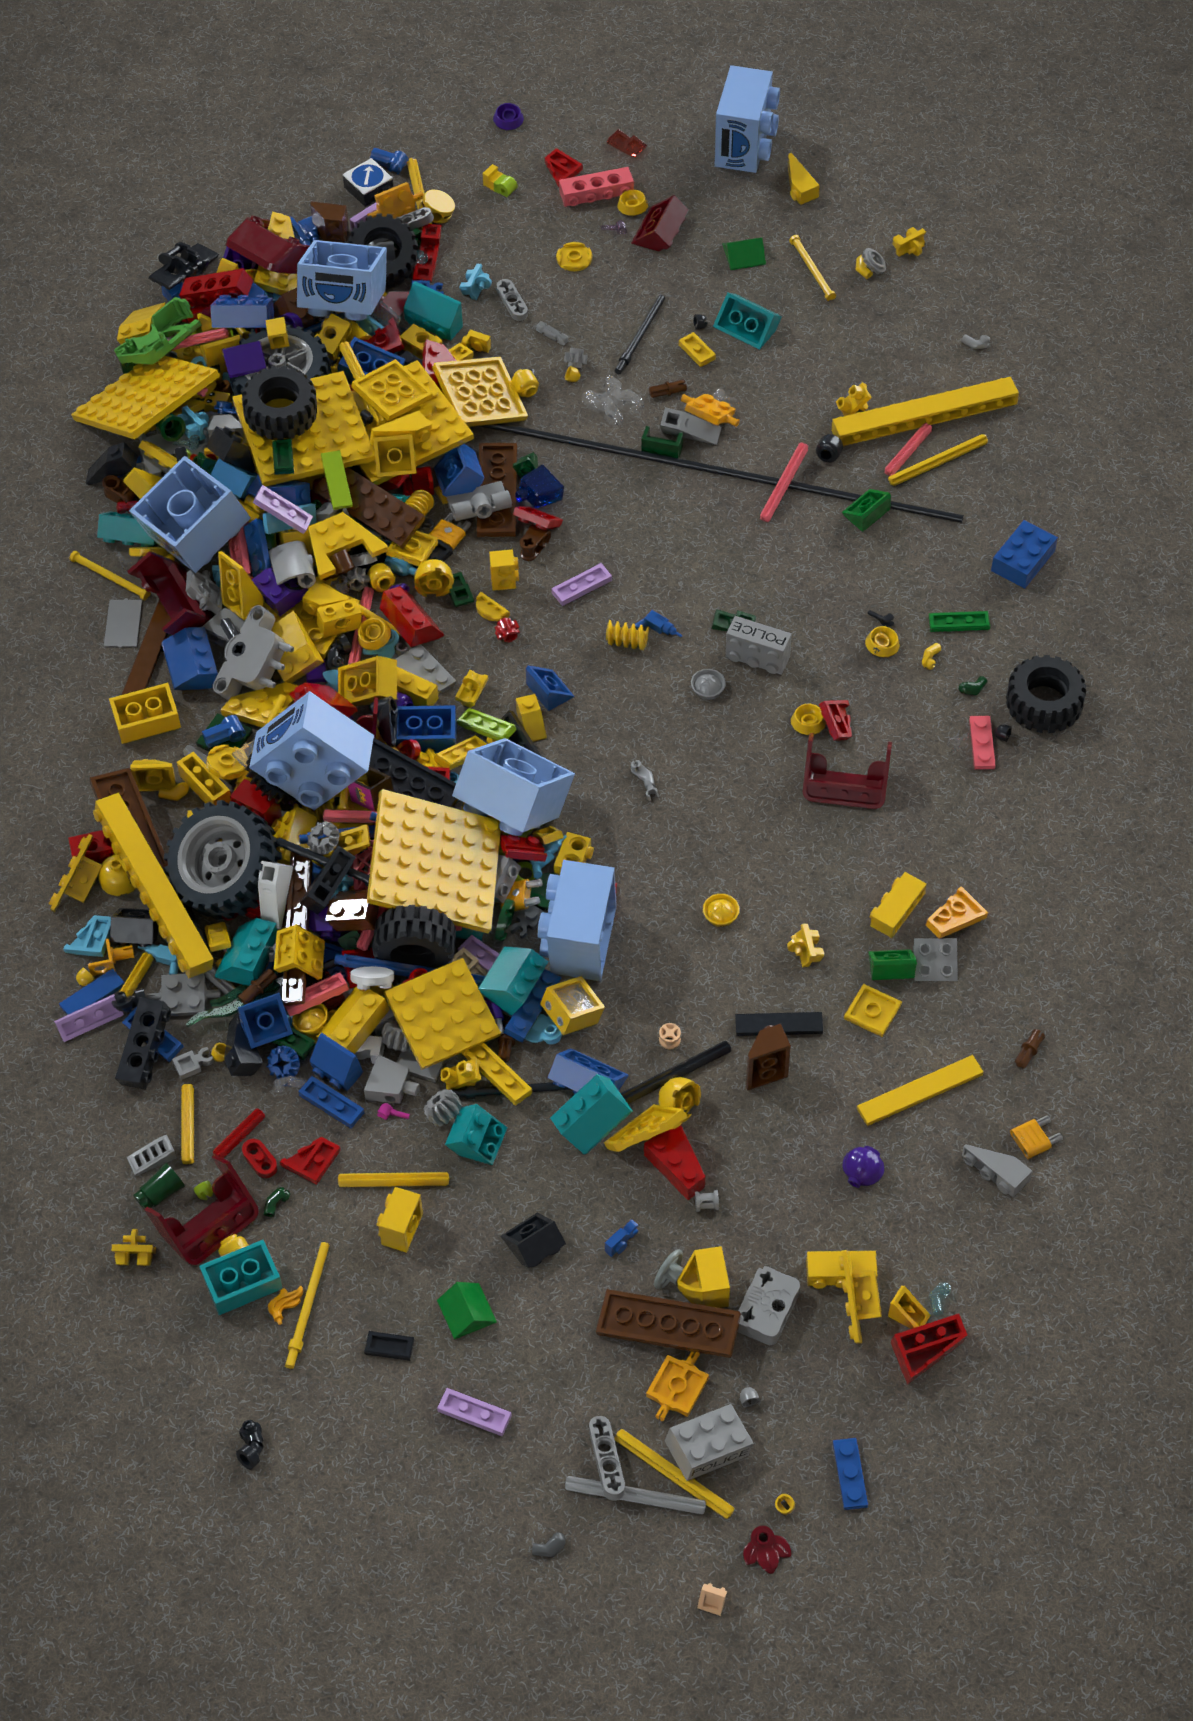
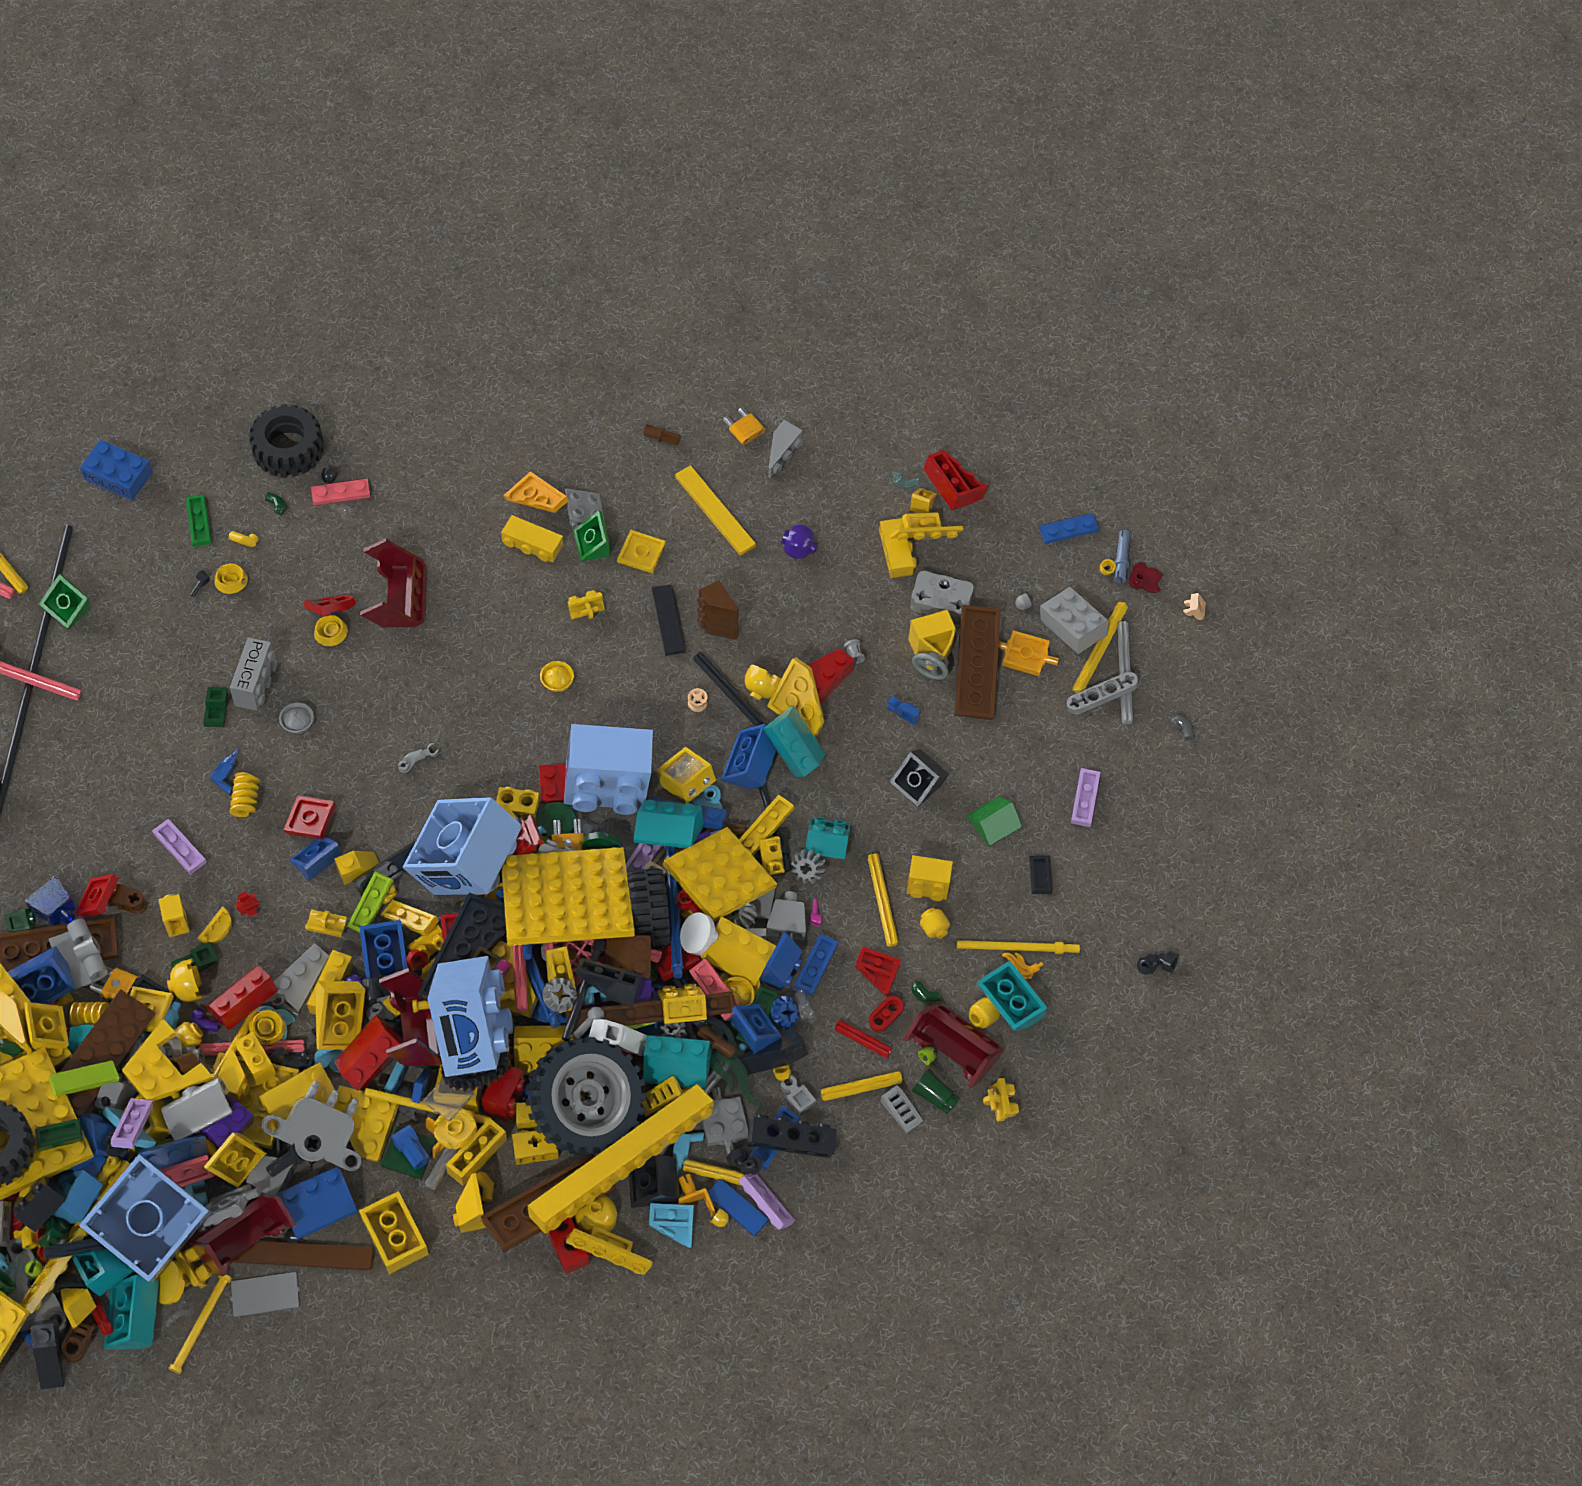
camera: 105 degrees left, 5 degrees up
none -> plate [284,796,336,840]
none -> light grey bar [572,1007,604,1039]
none -> yellow head [920,908,950,939]
none -> sand blue pin [1114,530,1131,583]

